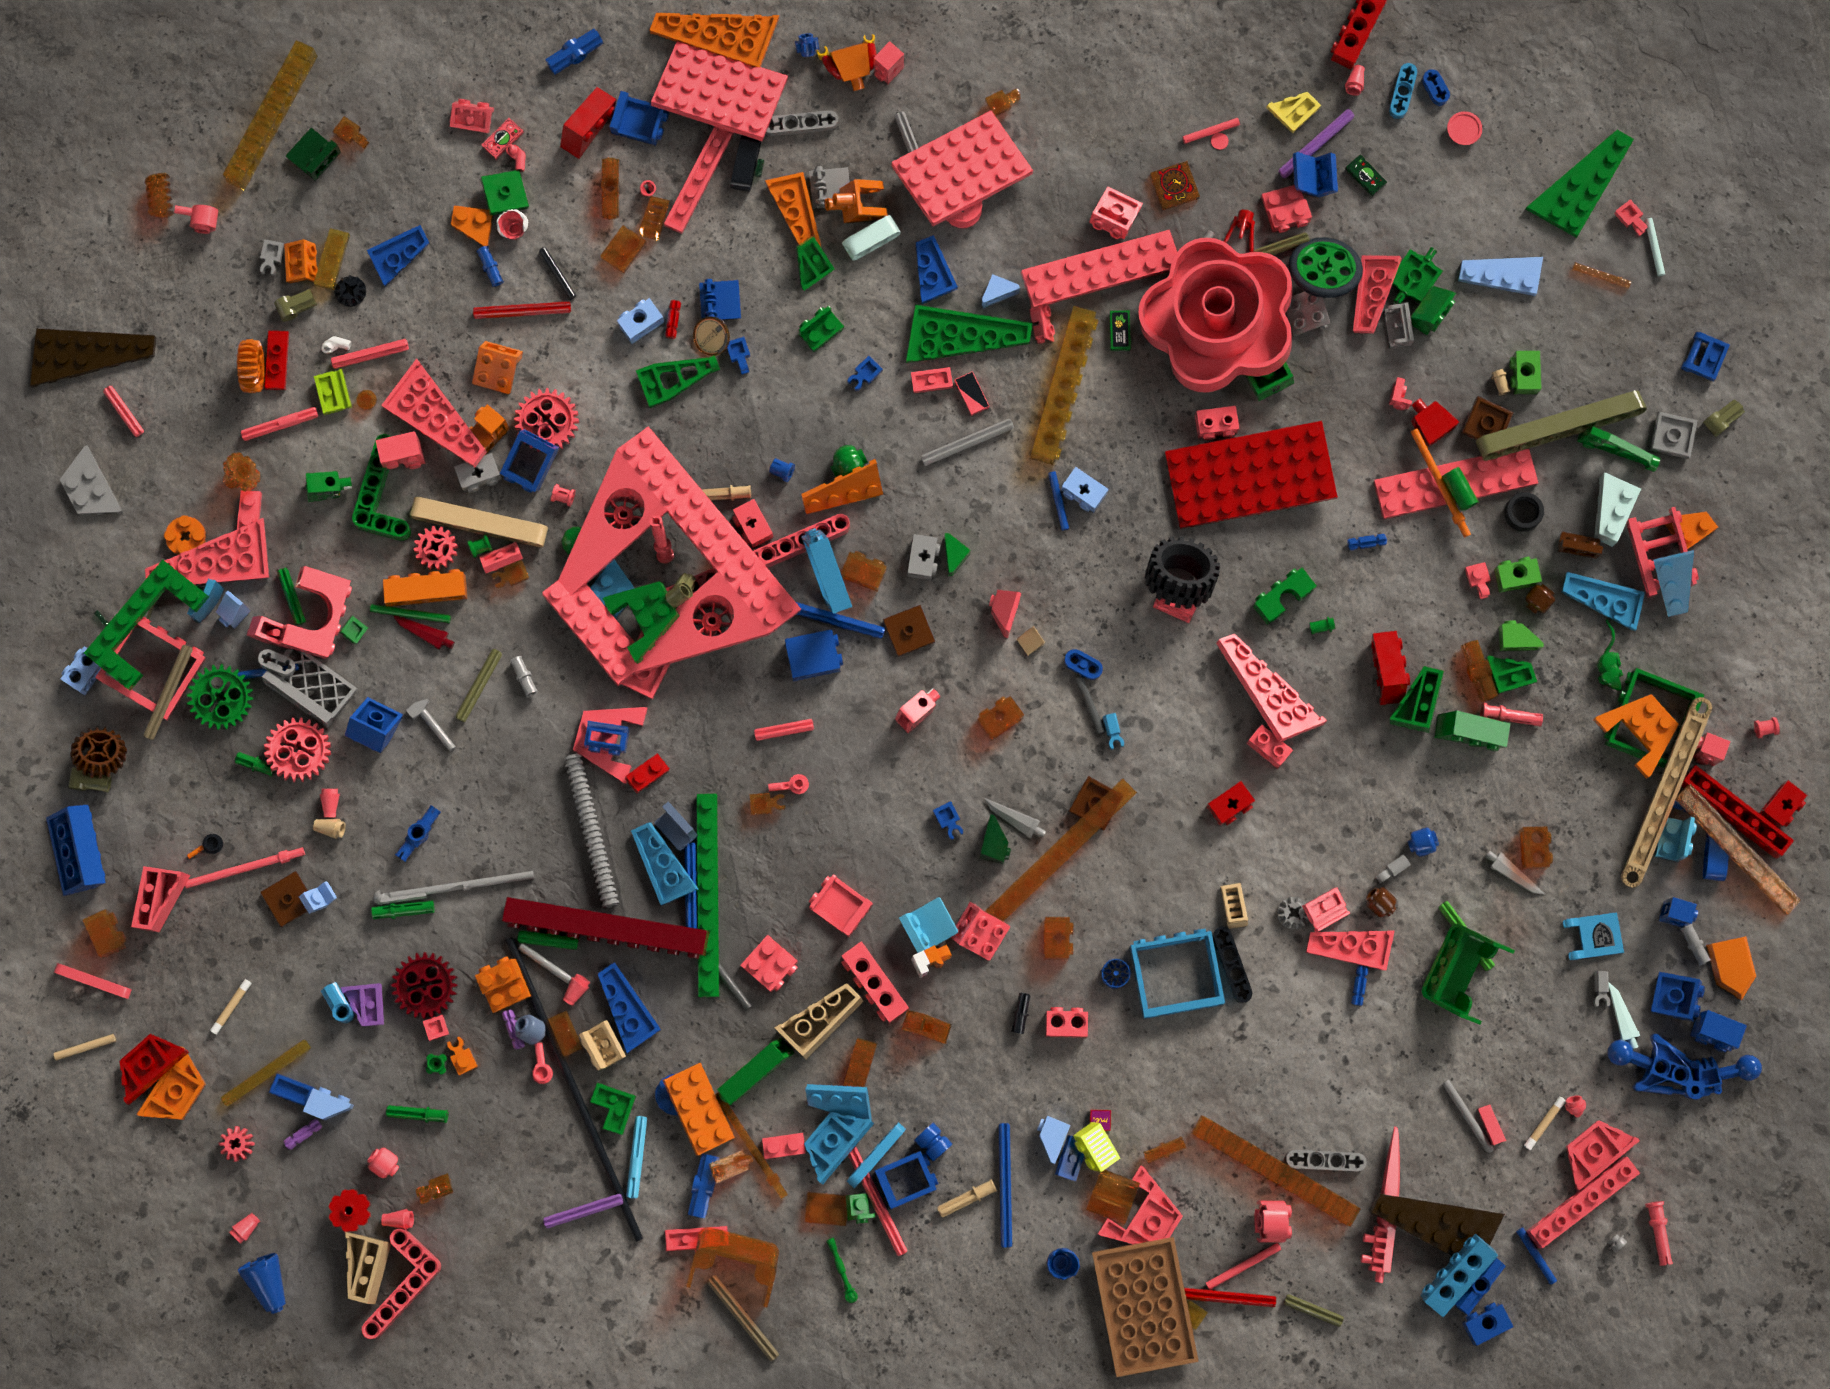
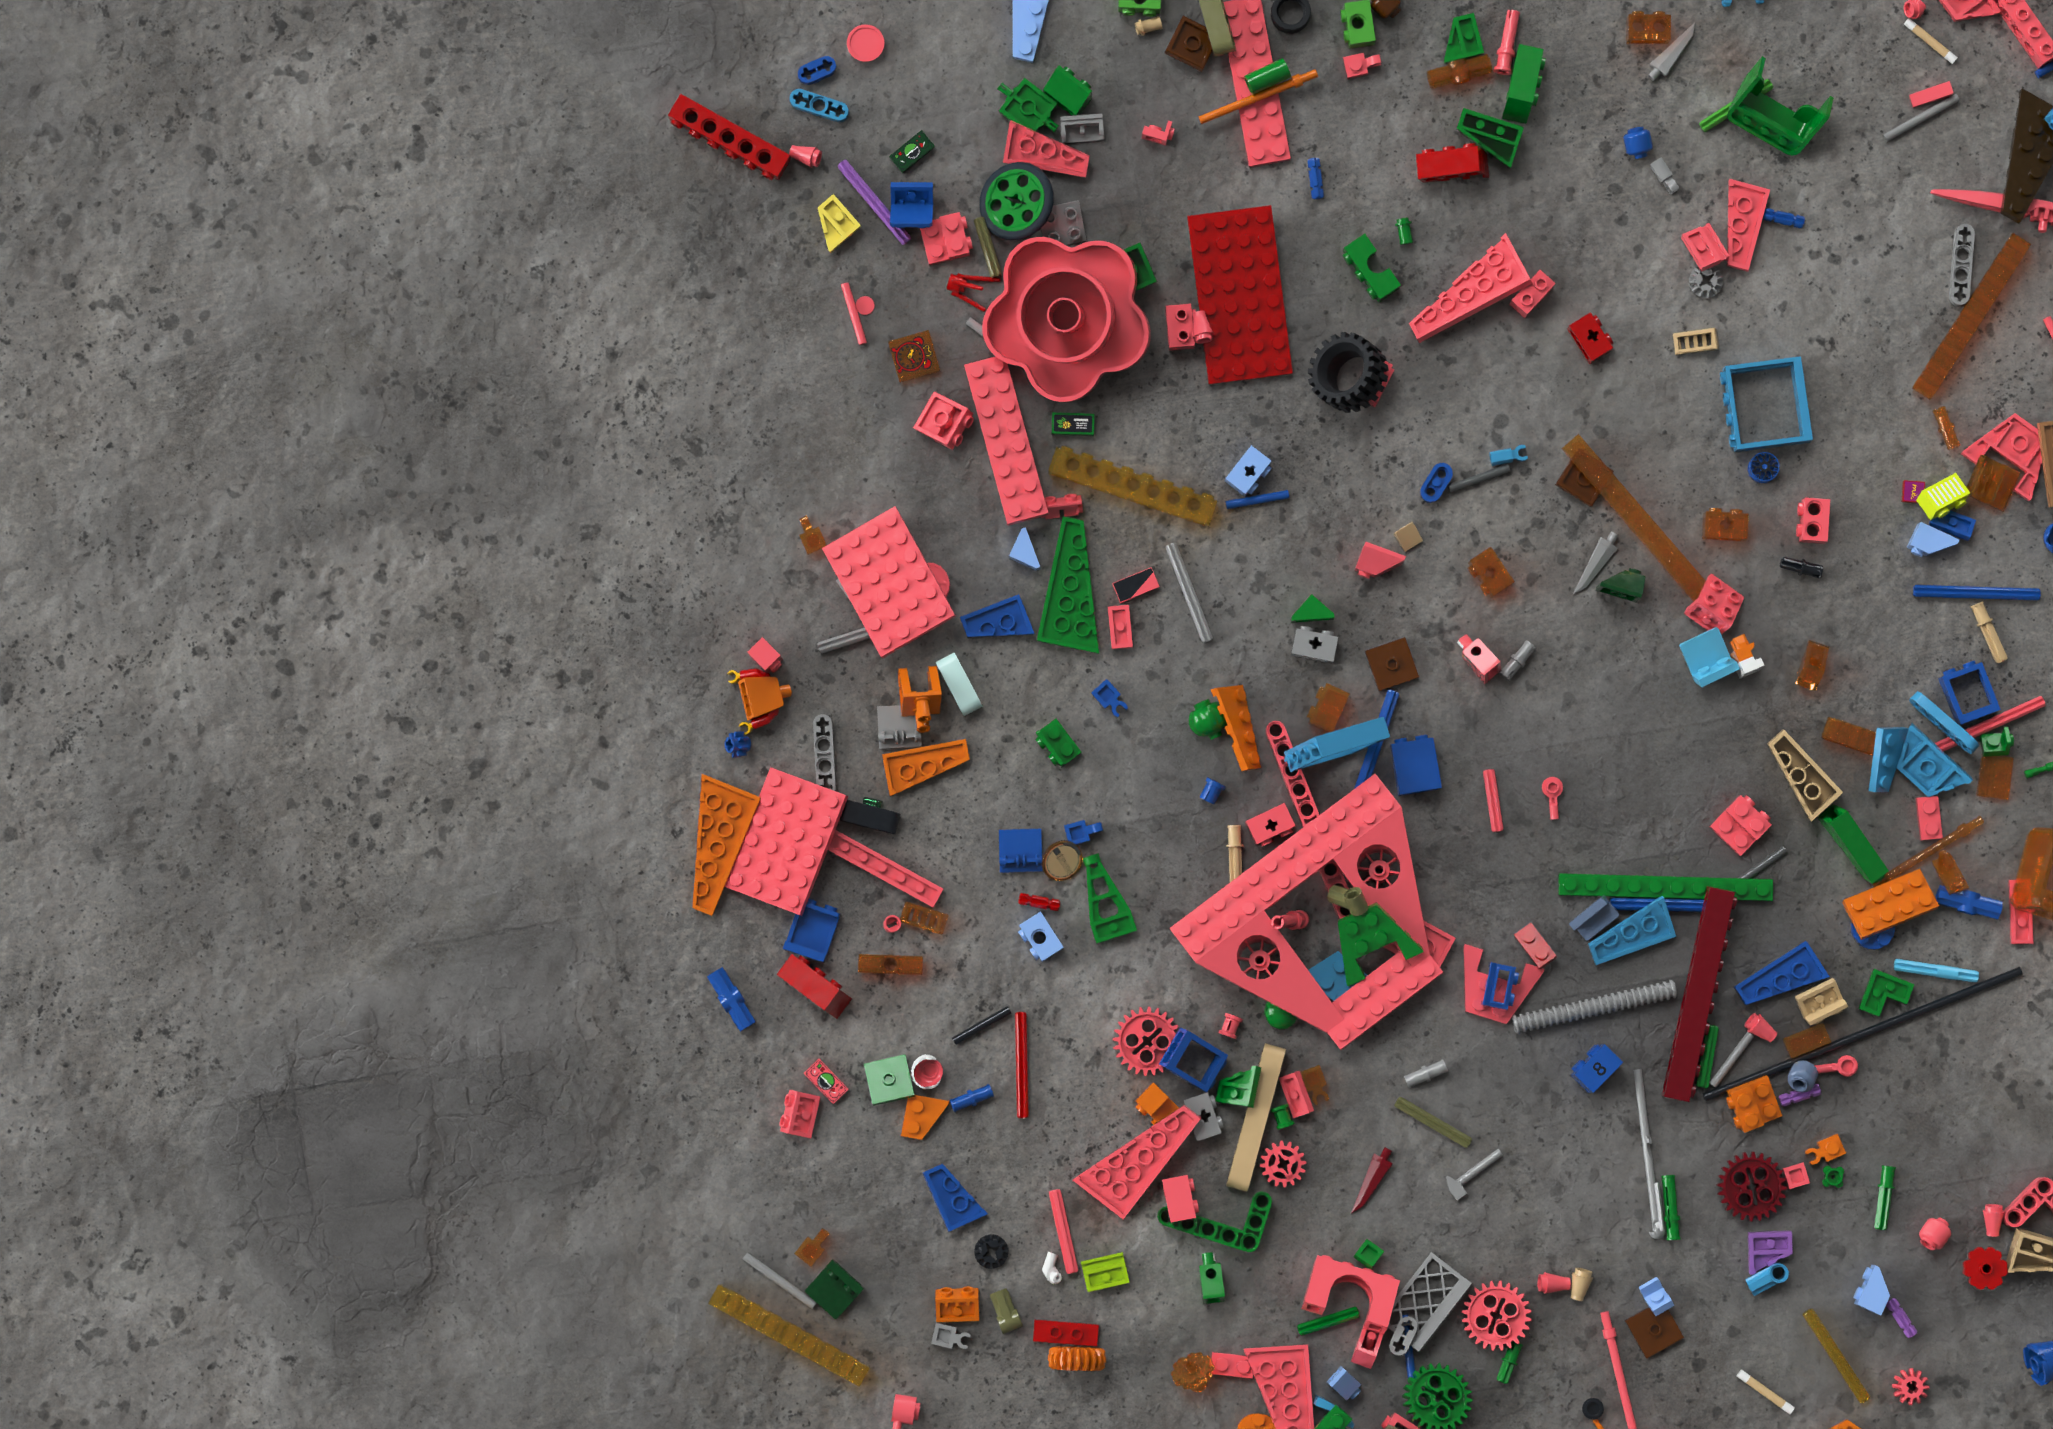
camera: 80 degrees left, 5 degrees up
coral cone [229,1213,260,1244] -> none
coral axle [241,407,318,441] -> none
blue tile [269,1073,316,1106] -> none
clear yellow plate [314,228,350,290] -> none
blue slope [345,697,403,753] -> none
clear orange plate [357,390,377,410] -> none
green bar [370,604,451,623] -> none
orange brick [383,569,468,607] -> none
blue pin [395,805,441,862] -> none
clear orange plate [416,1173,453,1204] -> none
orange bracket [472,341,523,394] -> none
coral arm [506,144,526,172] -> none
medium lavender axle [543,1194,623,1228] -> none
clear orange plate [600,225,647,274] -> none
clear orange plate [750,793,785,815] -> none
green wing [796,236,835,291] -> none
coral panel [809,874,873,937] -> none
coral brick [841,941,909,1024] -> none
blue wheel [914,1122,953,1162] -> none
blue plate [933,801,963,840] -> none
black beam [1213,926,1252,1003] -> none
coral brick [1254,1200,1292,1243] -> none
reddish brown head [1366,887,1397,917] -> none
red torso [1411,398,1459,448] -> none
bright green slope [1499,620,1544,651] -> none
none -> light grey bar [743,1252,817,1309]
none -> coral cone [1193,311,1214,344]
none -> green wing [1215,1066,1262,1108]
none -> light grey pin [1499,640,1536,681]
none -> blue brick [1571,1044,1623,1093]

